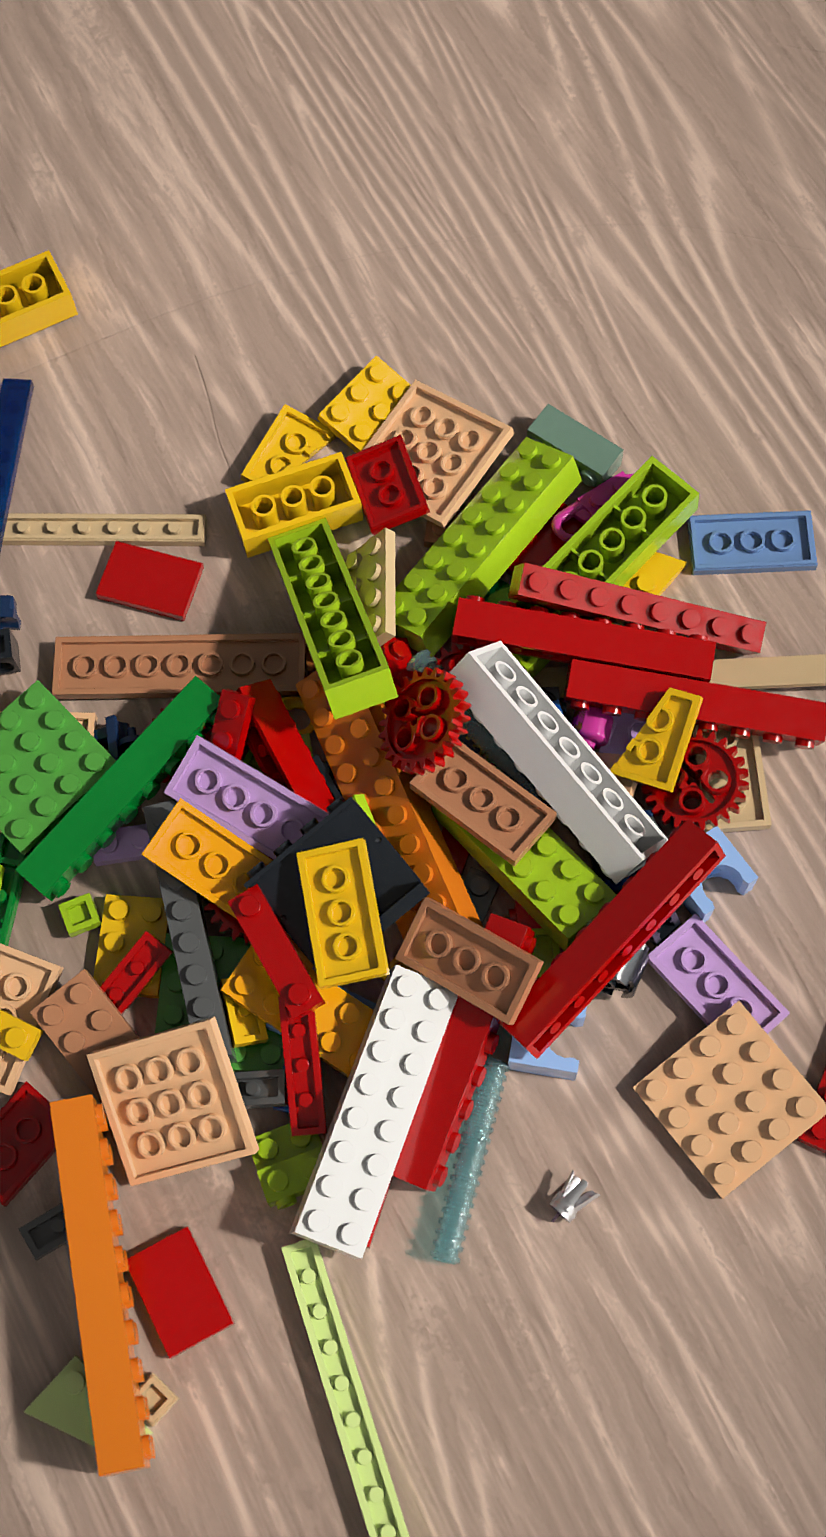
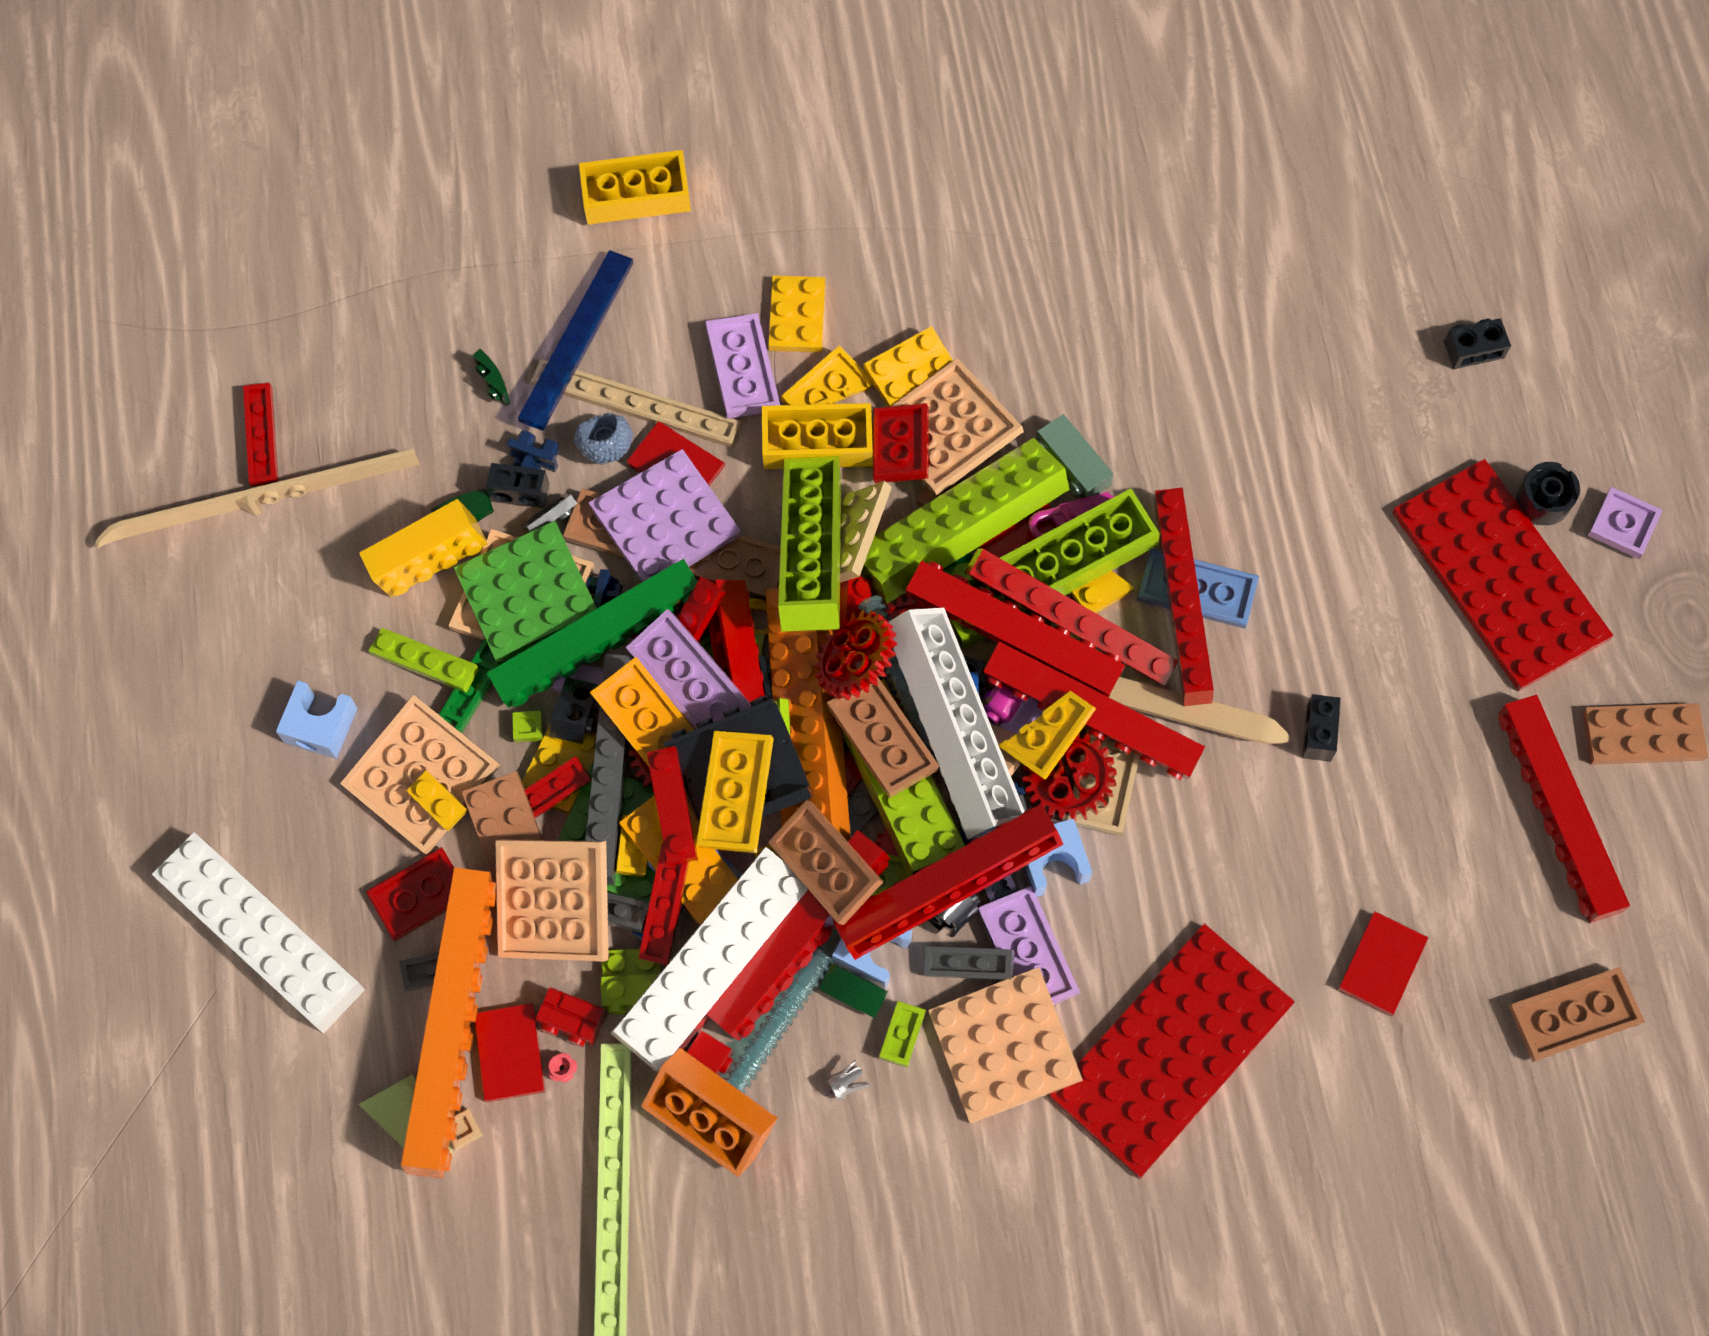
camera: 15 degrees right, 0 degrees up
none -> plate [521,493,577,533]
none -> red brick [536,987,607,1048]
none -> coral plate [548,1053,577,1082]
none -> black brick [550,677,600,744]
none -> sand blue hair [574,413,634,465]
none -> lavender plate [589,449,742,582]
none -> orange brick [641,1048,778,1177]
none -> red brick [687,1030,734,1076]
none -> lavender plate [705,313,780,419]
none -> yellow plate [769,275,826,353]
none -> dark green slope [819,963,888,1018]
none -> lime plate [879,1001,926,1068]
none -> dark grey plate [924,946,1014,980]
none -> red brick [1154,487,1214,706]

